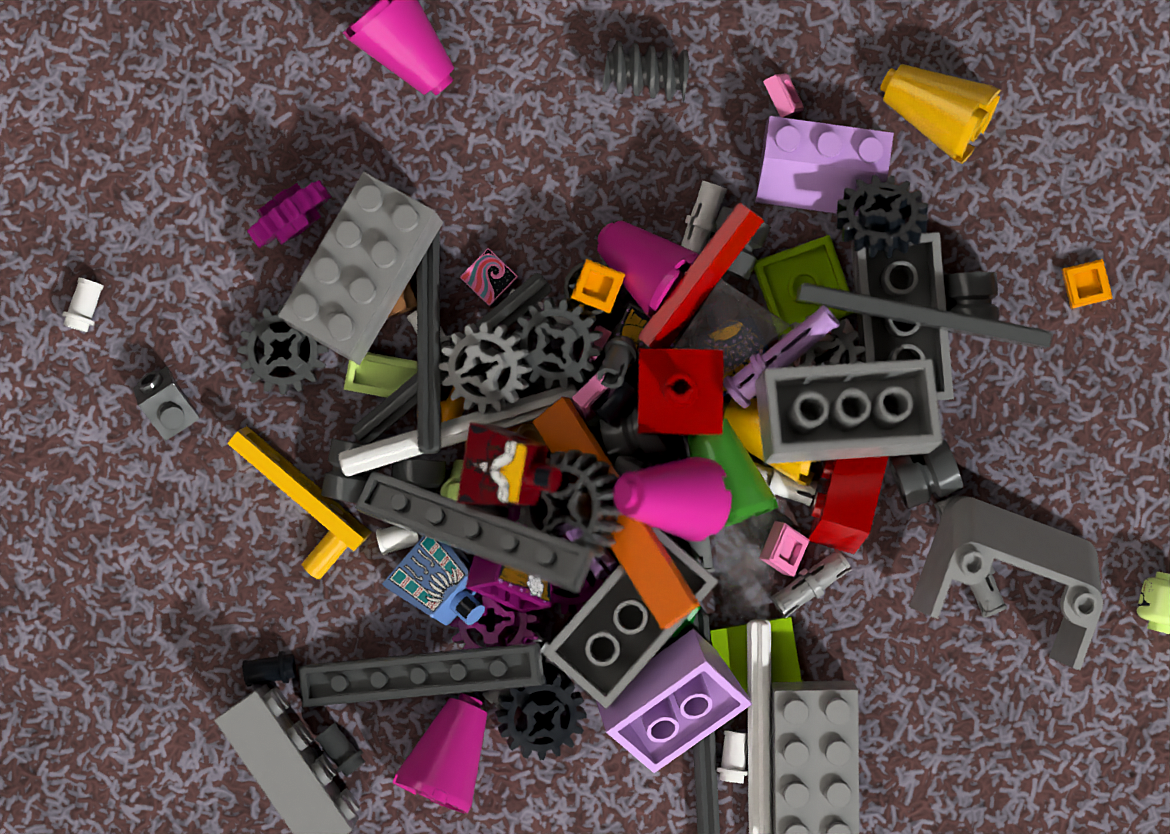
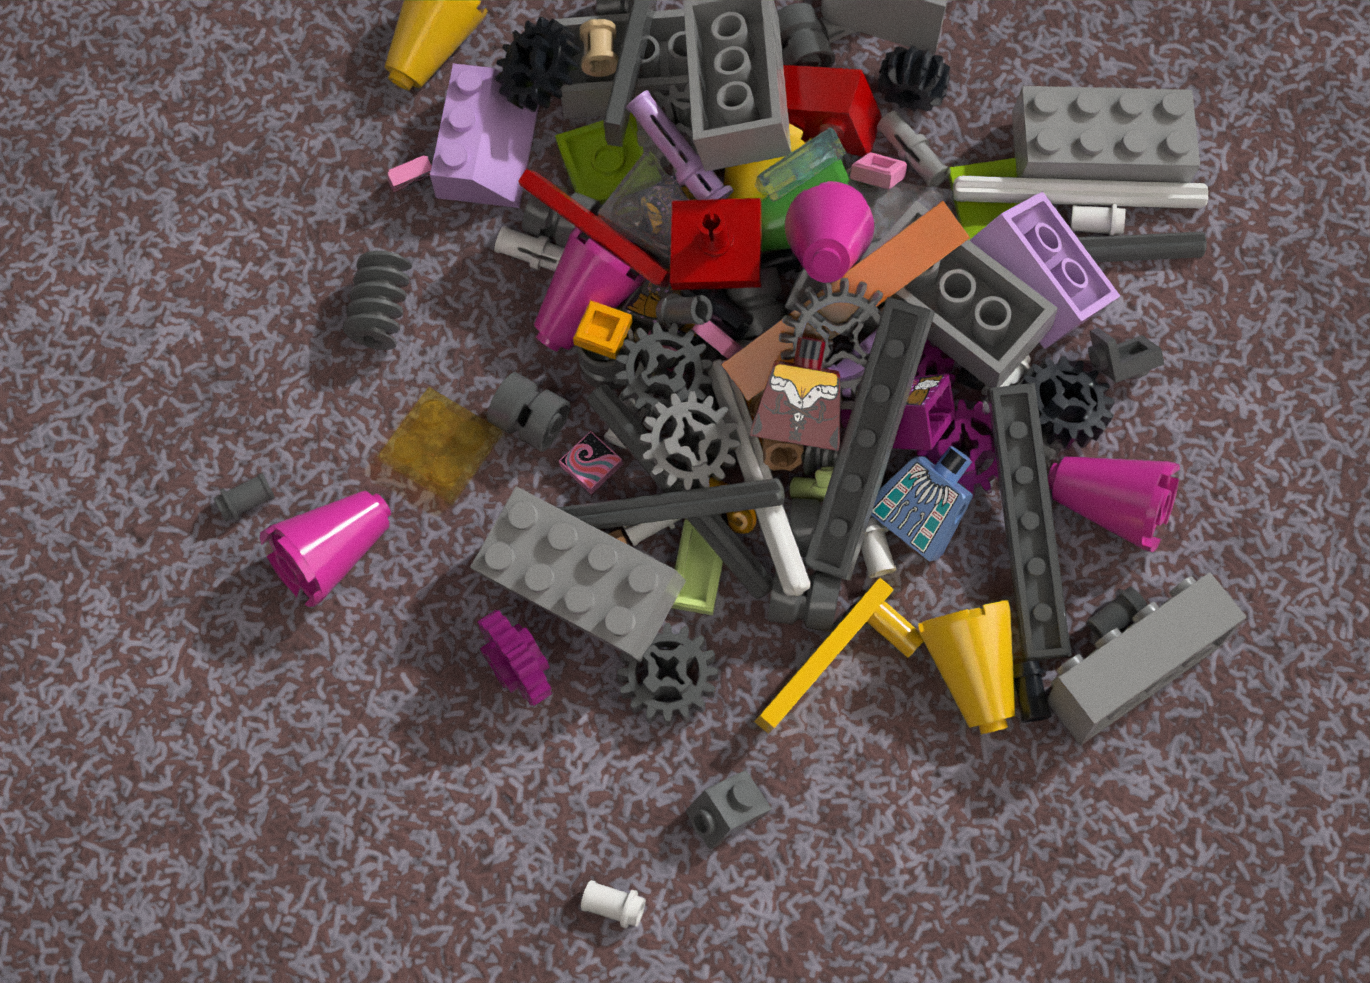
camera: 85 degrees left, 20 degrees down
none -> clear yellow plate [378,387,503,506]
none -> dark grey wheel [487,372,571,452]
none -> tan bush [580,19,619,77]
none -> clear light blue slope [755,127,846,202]
none -> black gear [877,45,950,112]
none -> yellow cone [917,600,1015,735]
none -> dark grey bracket [1088,328,1164,383]

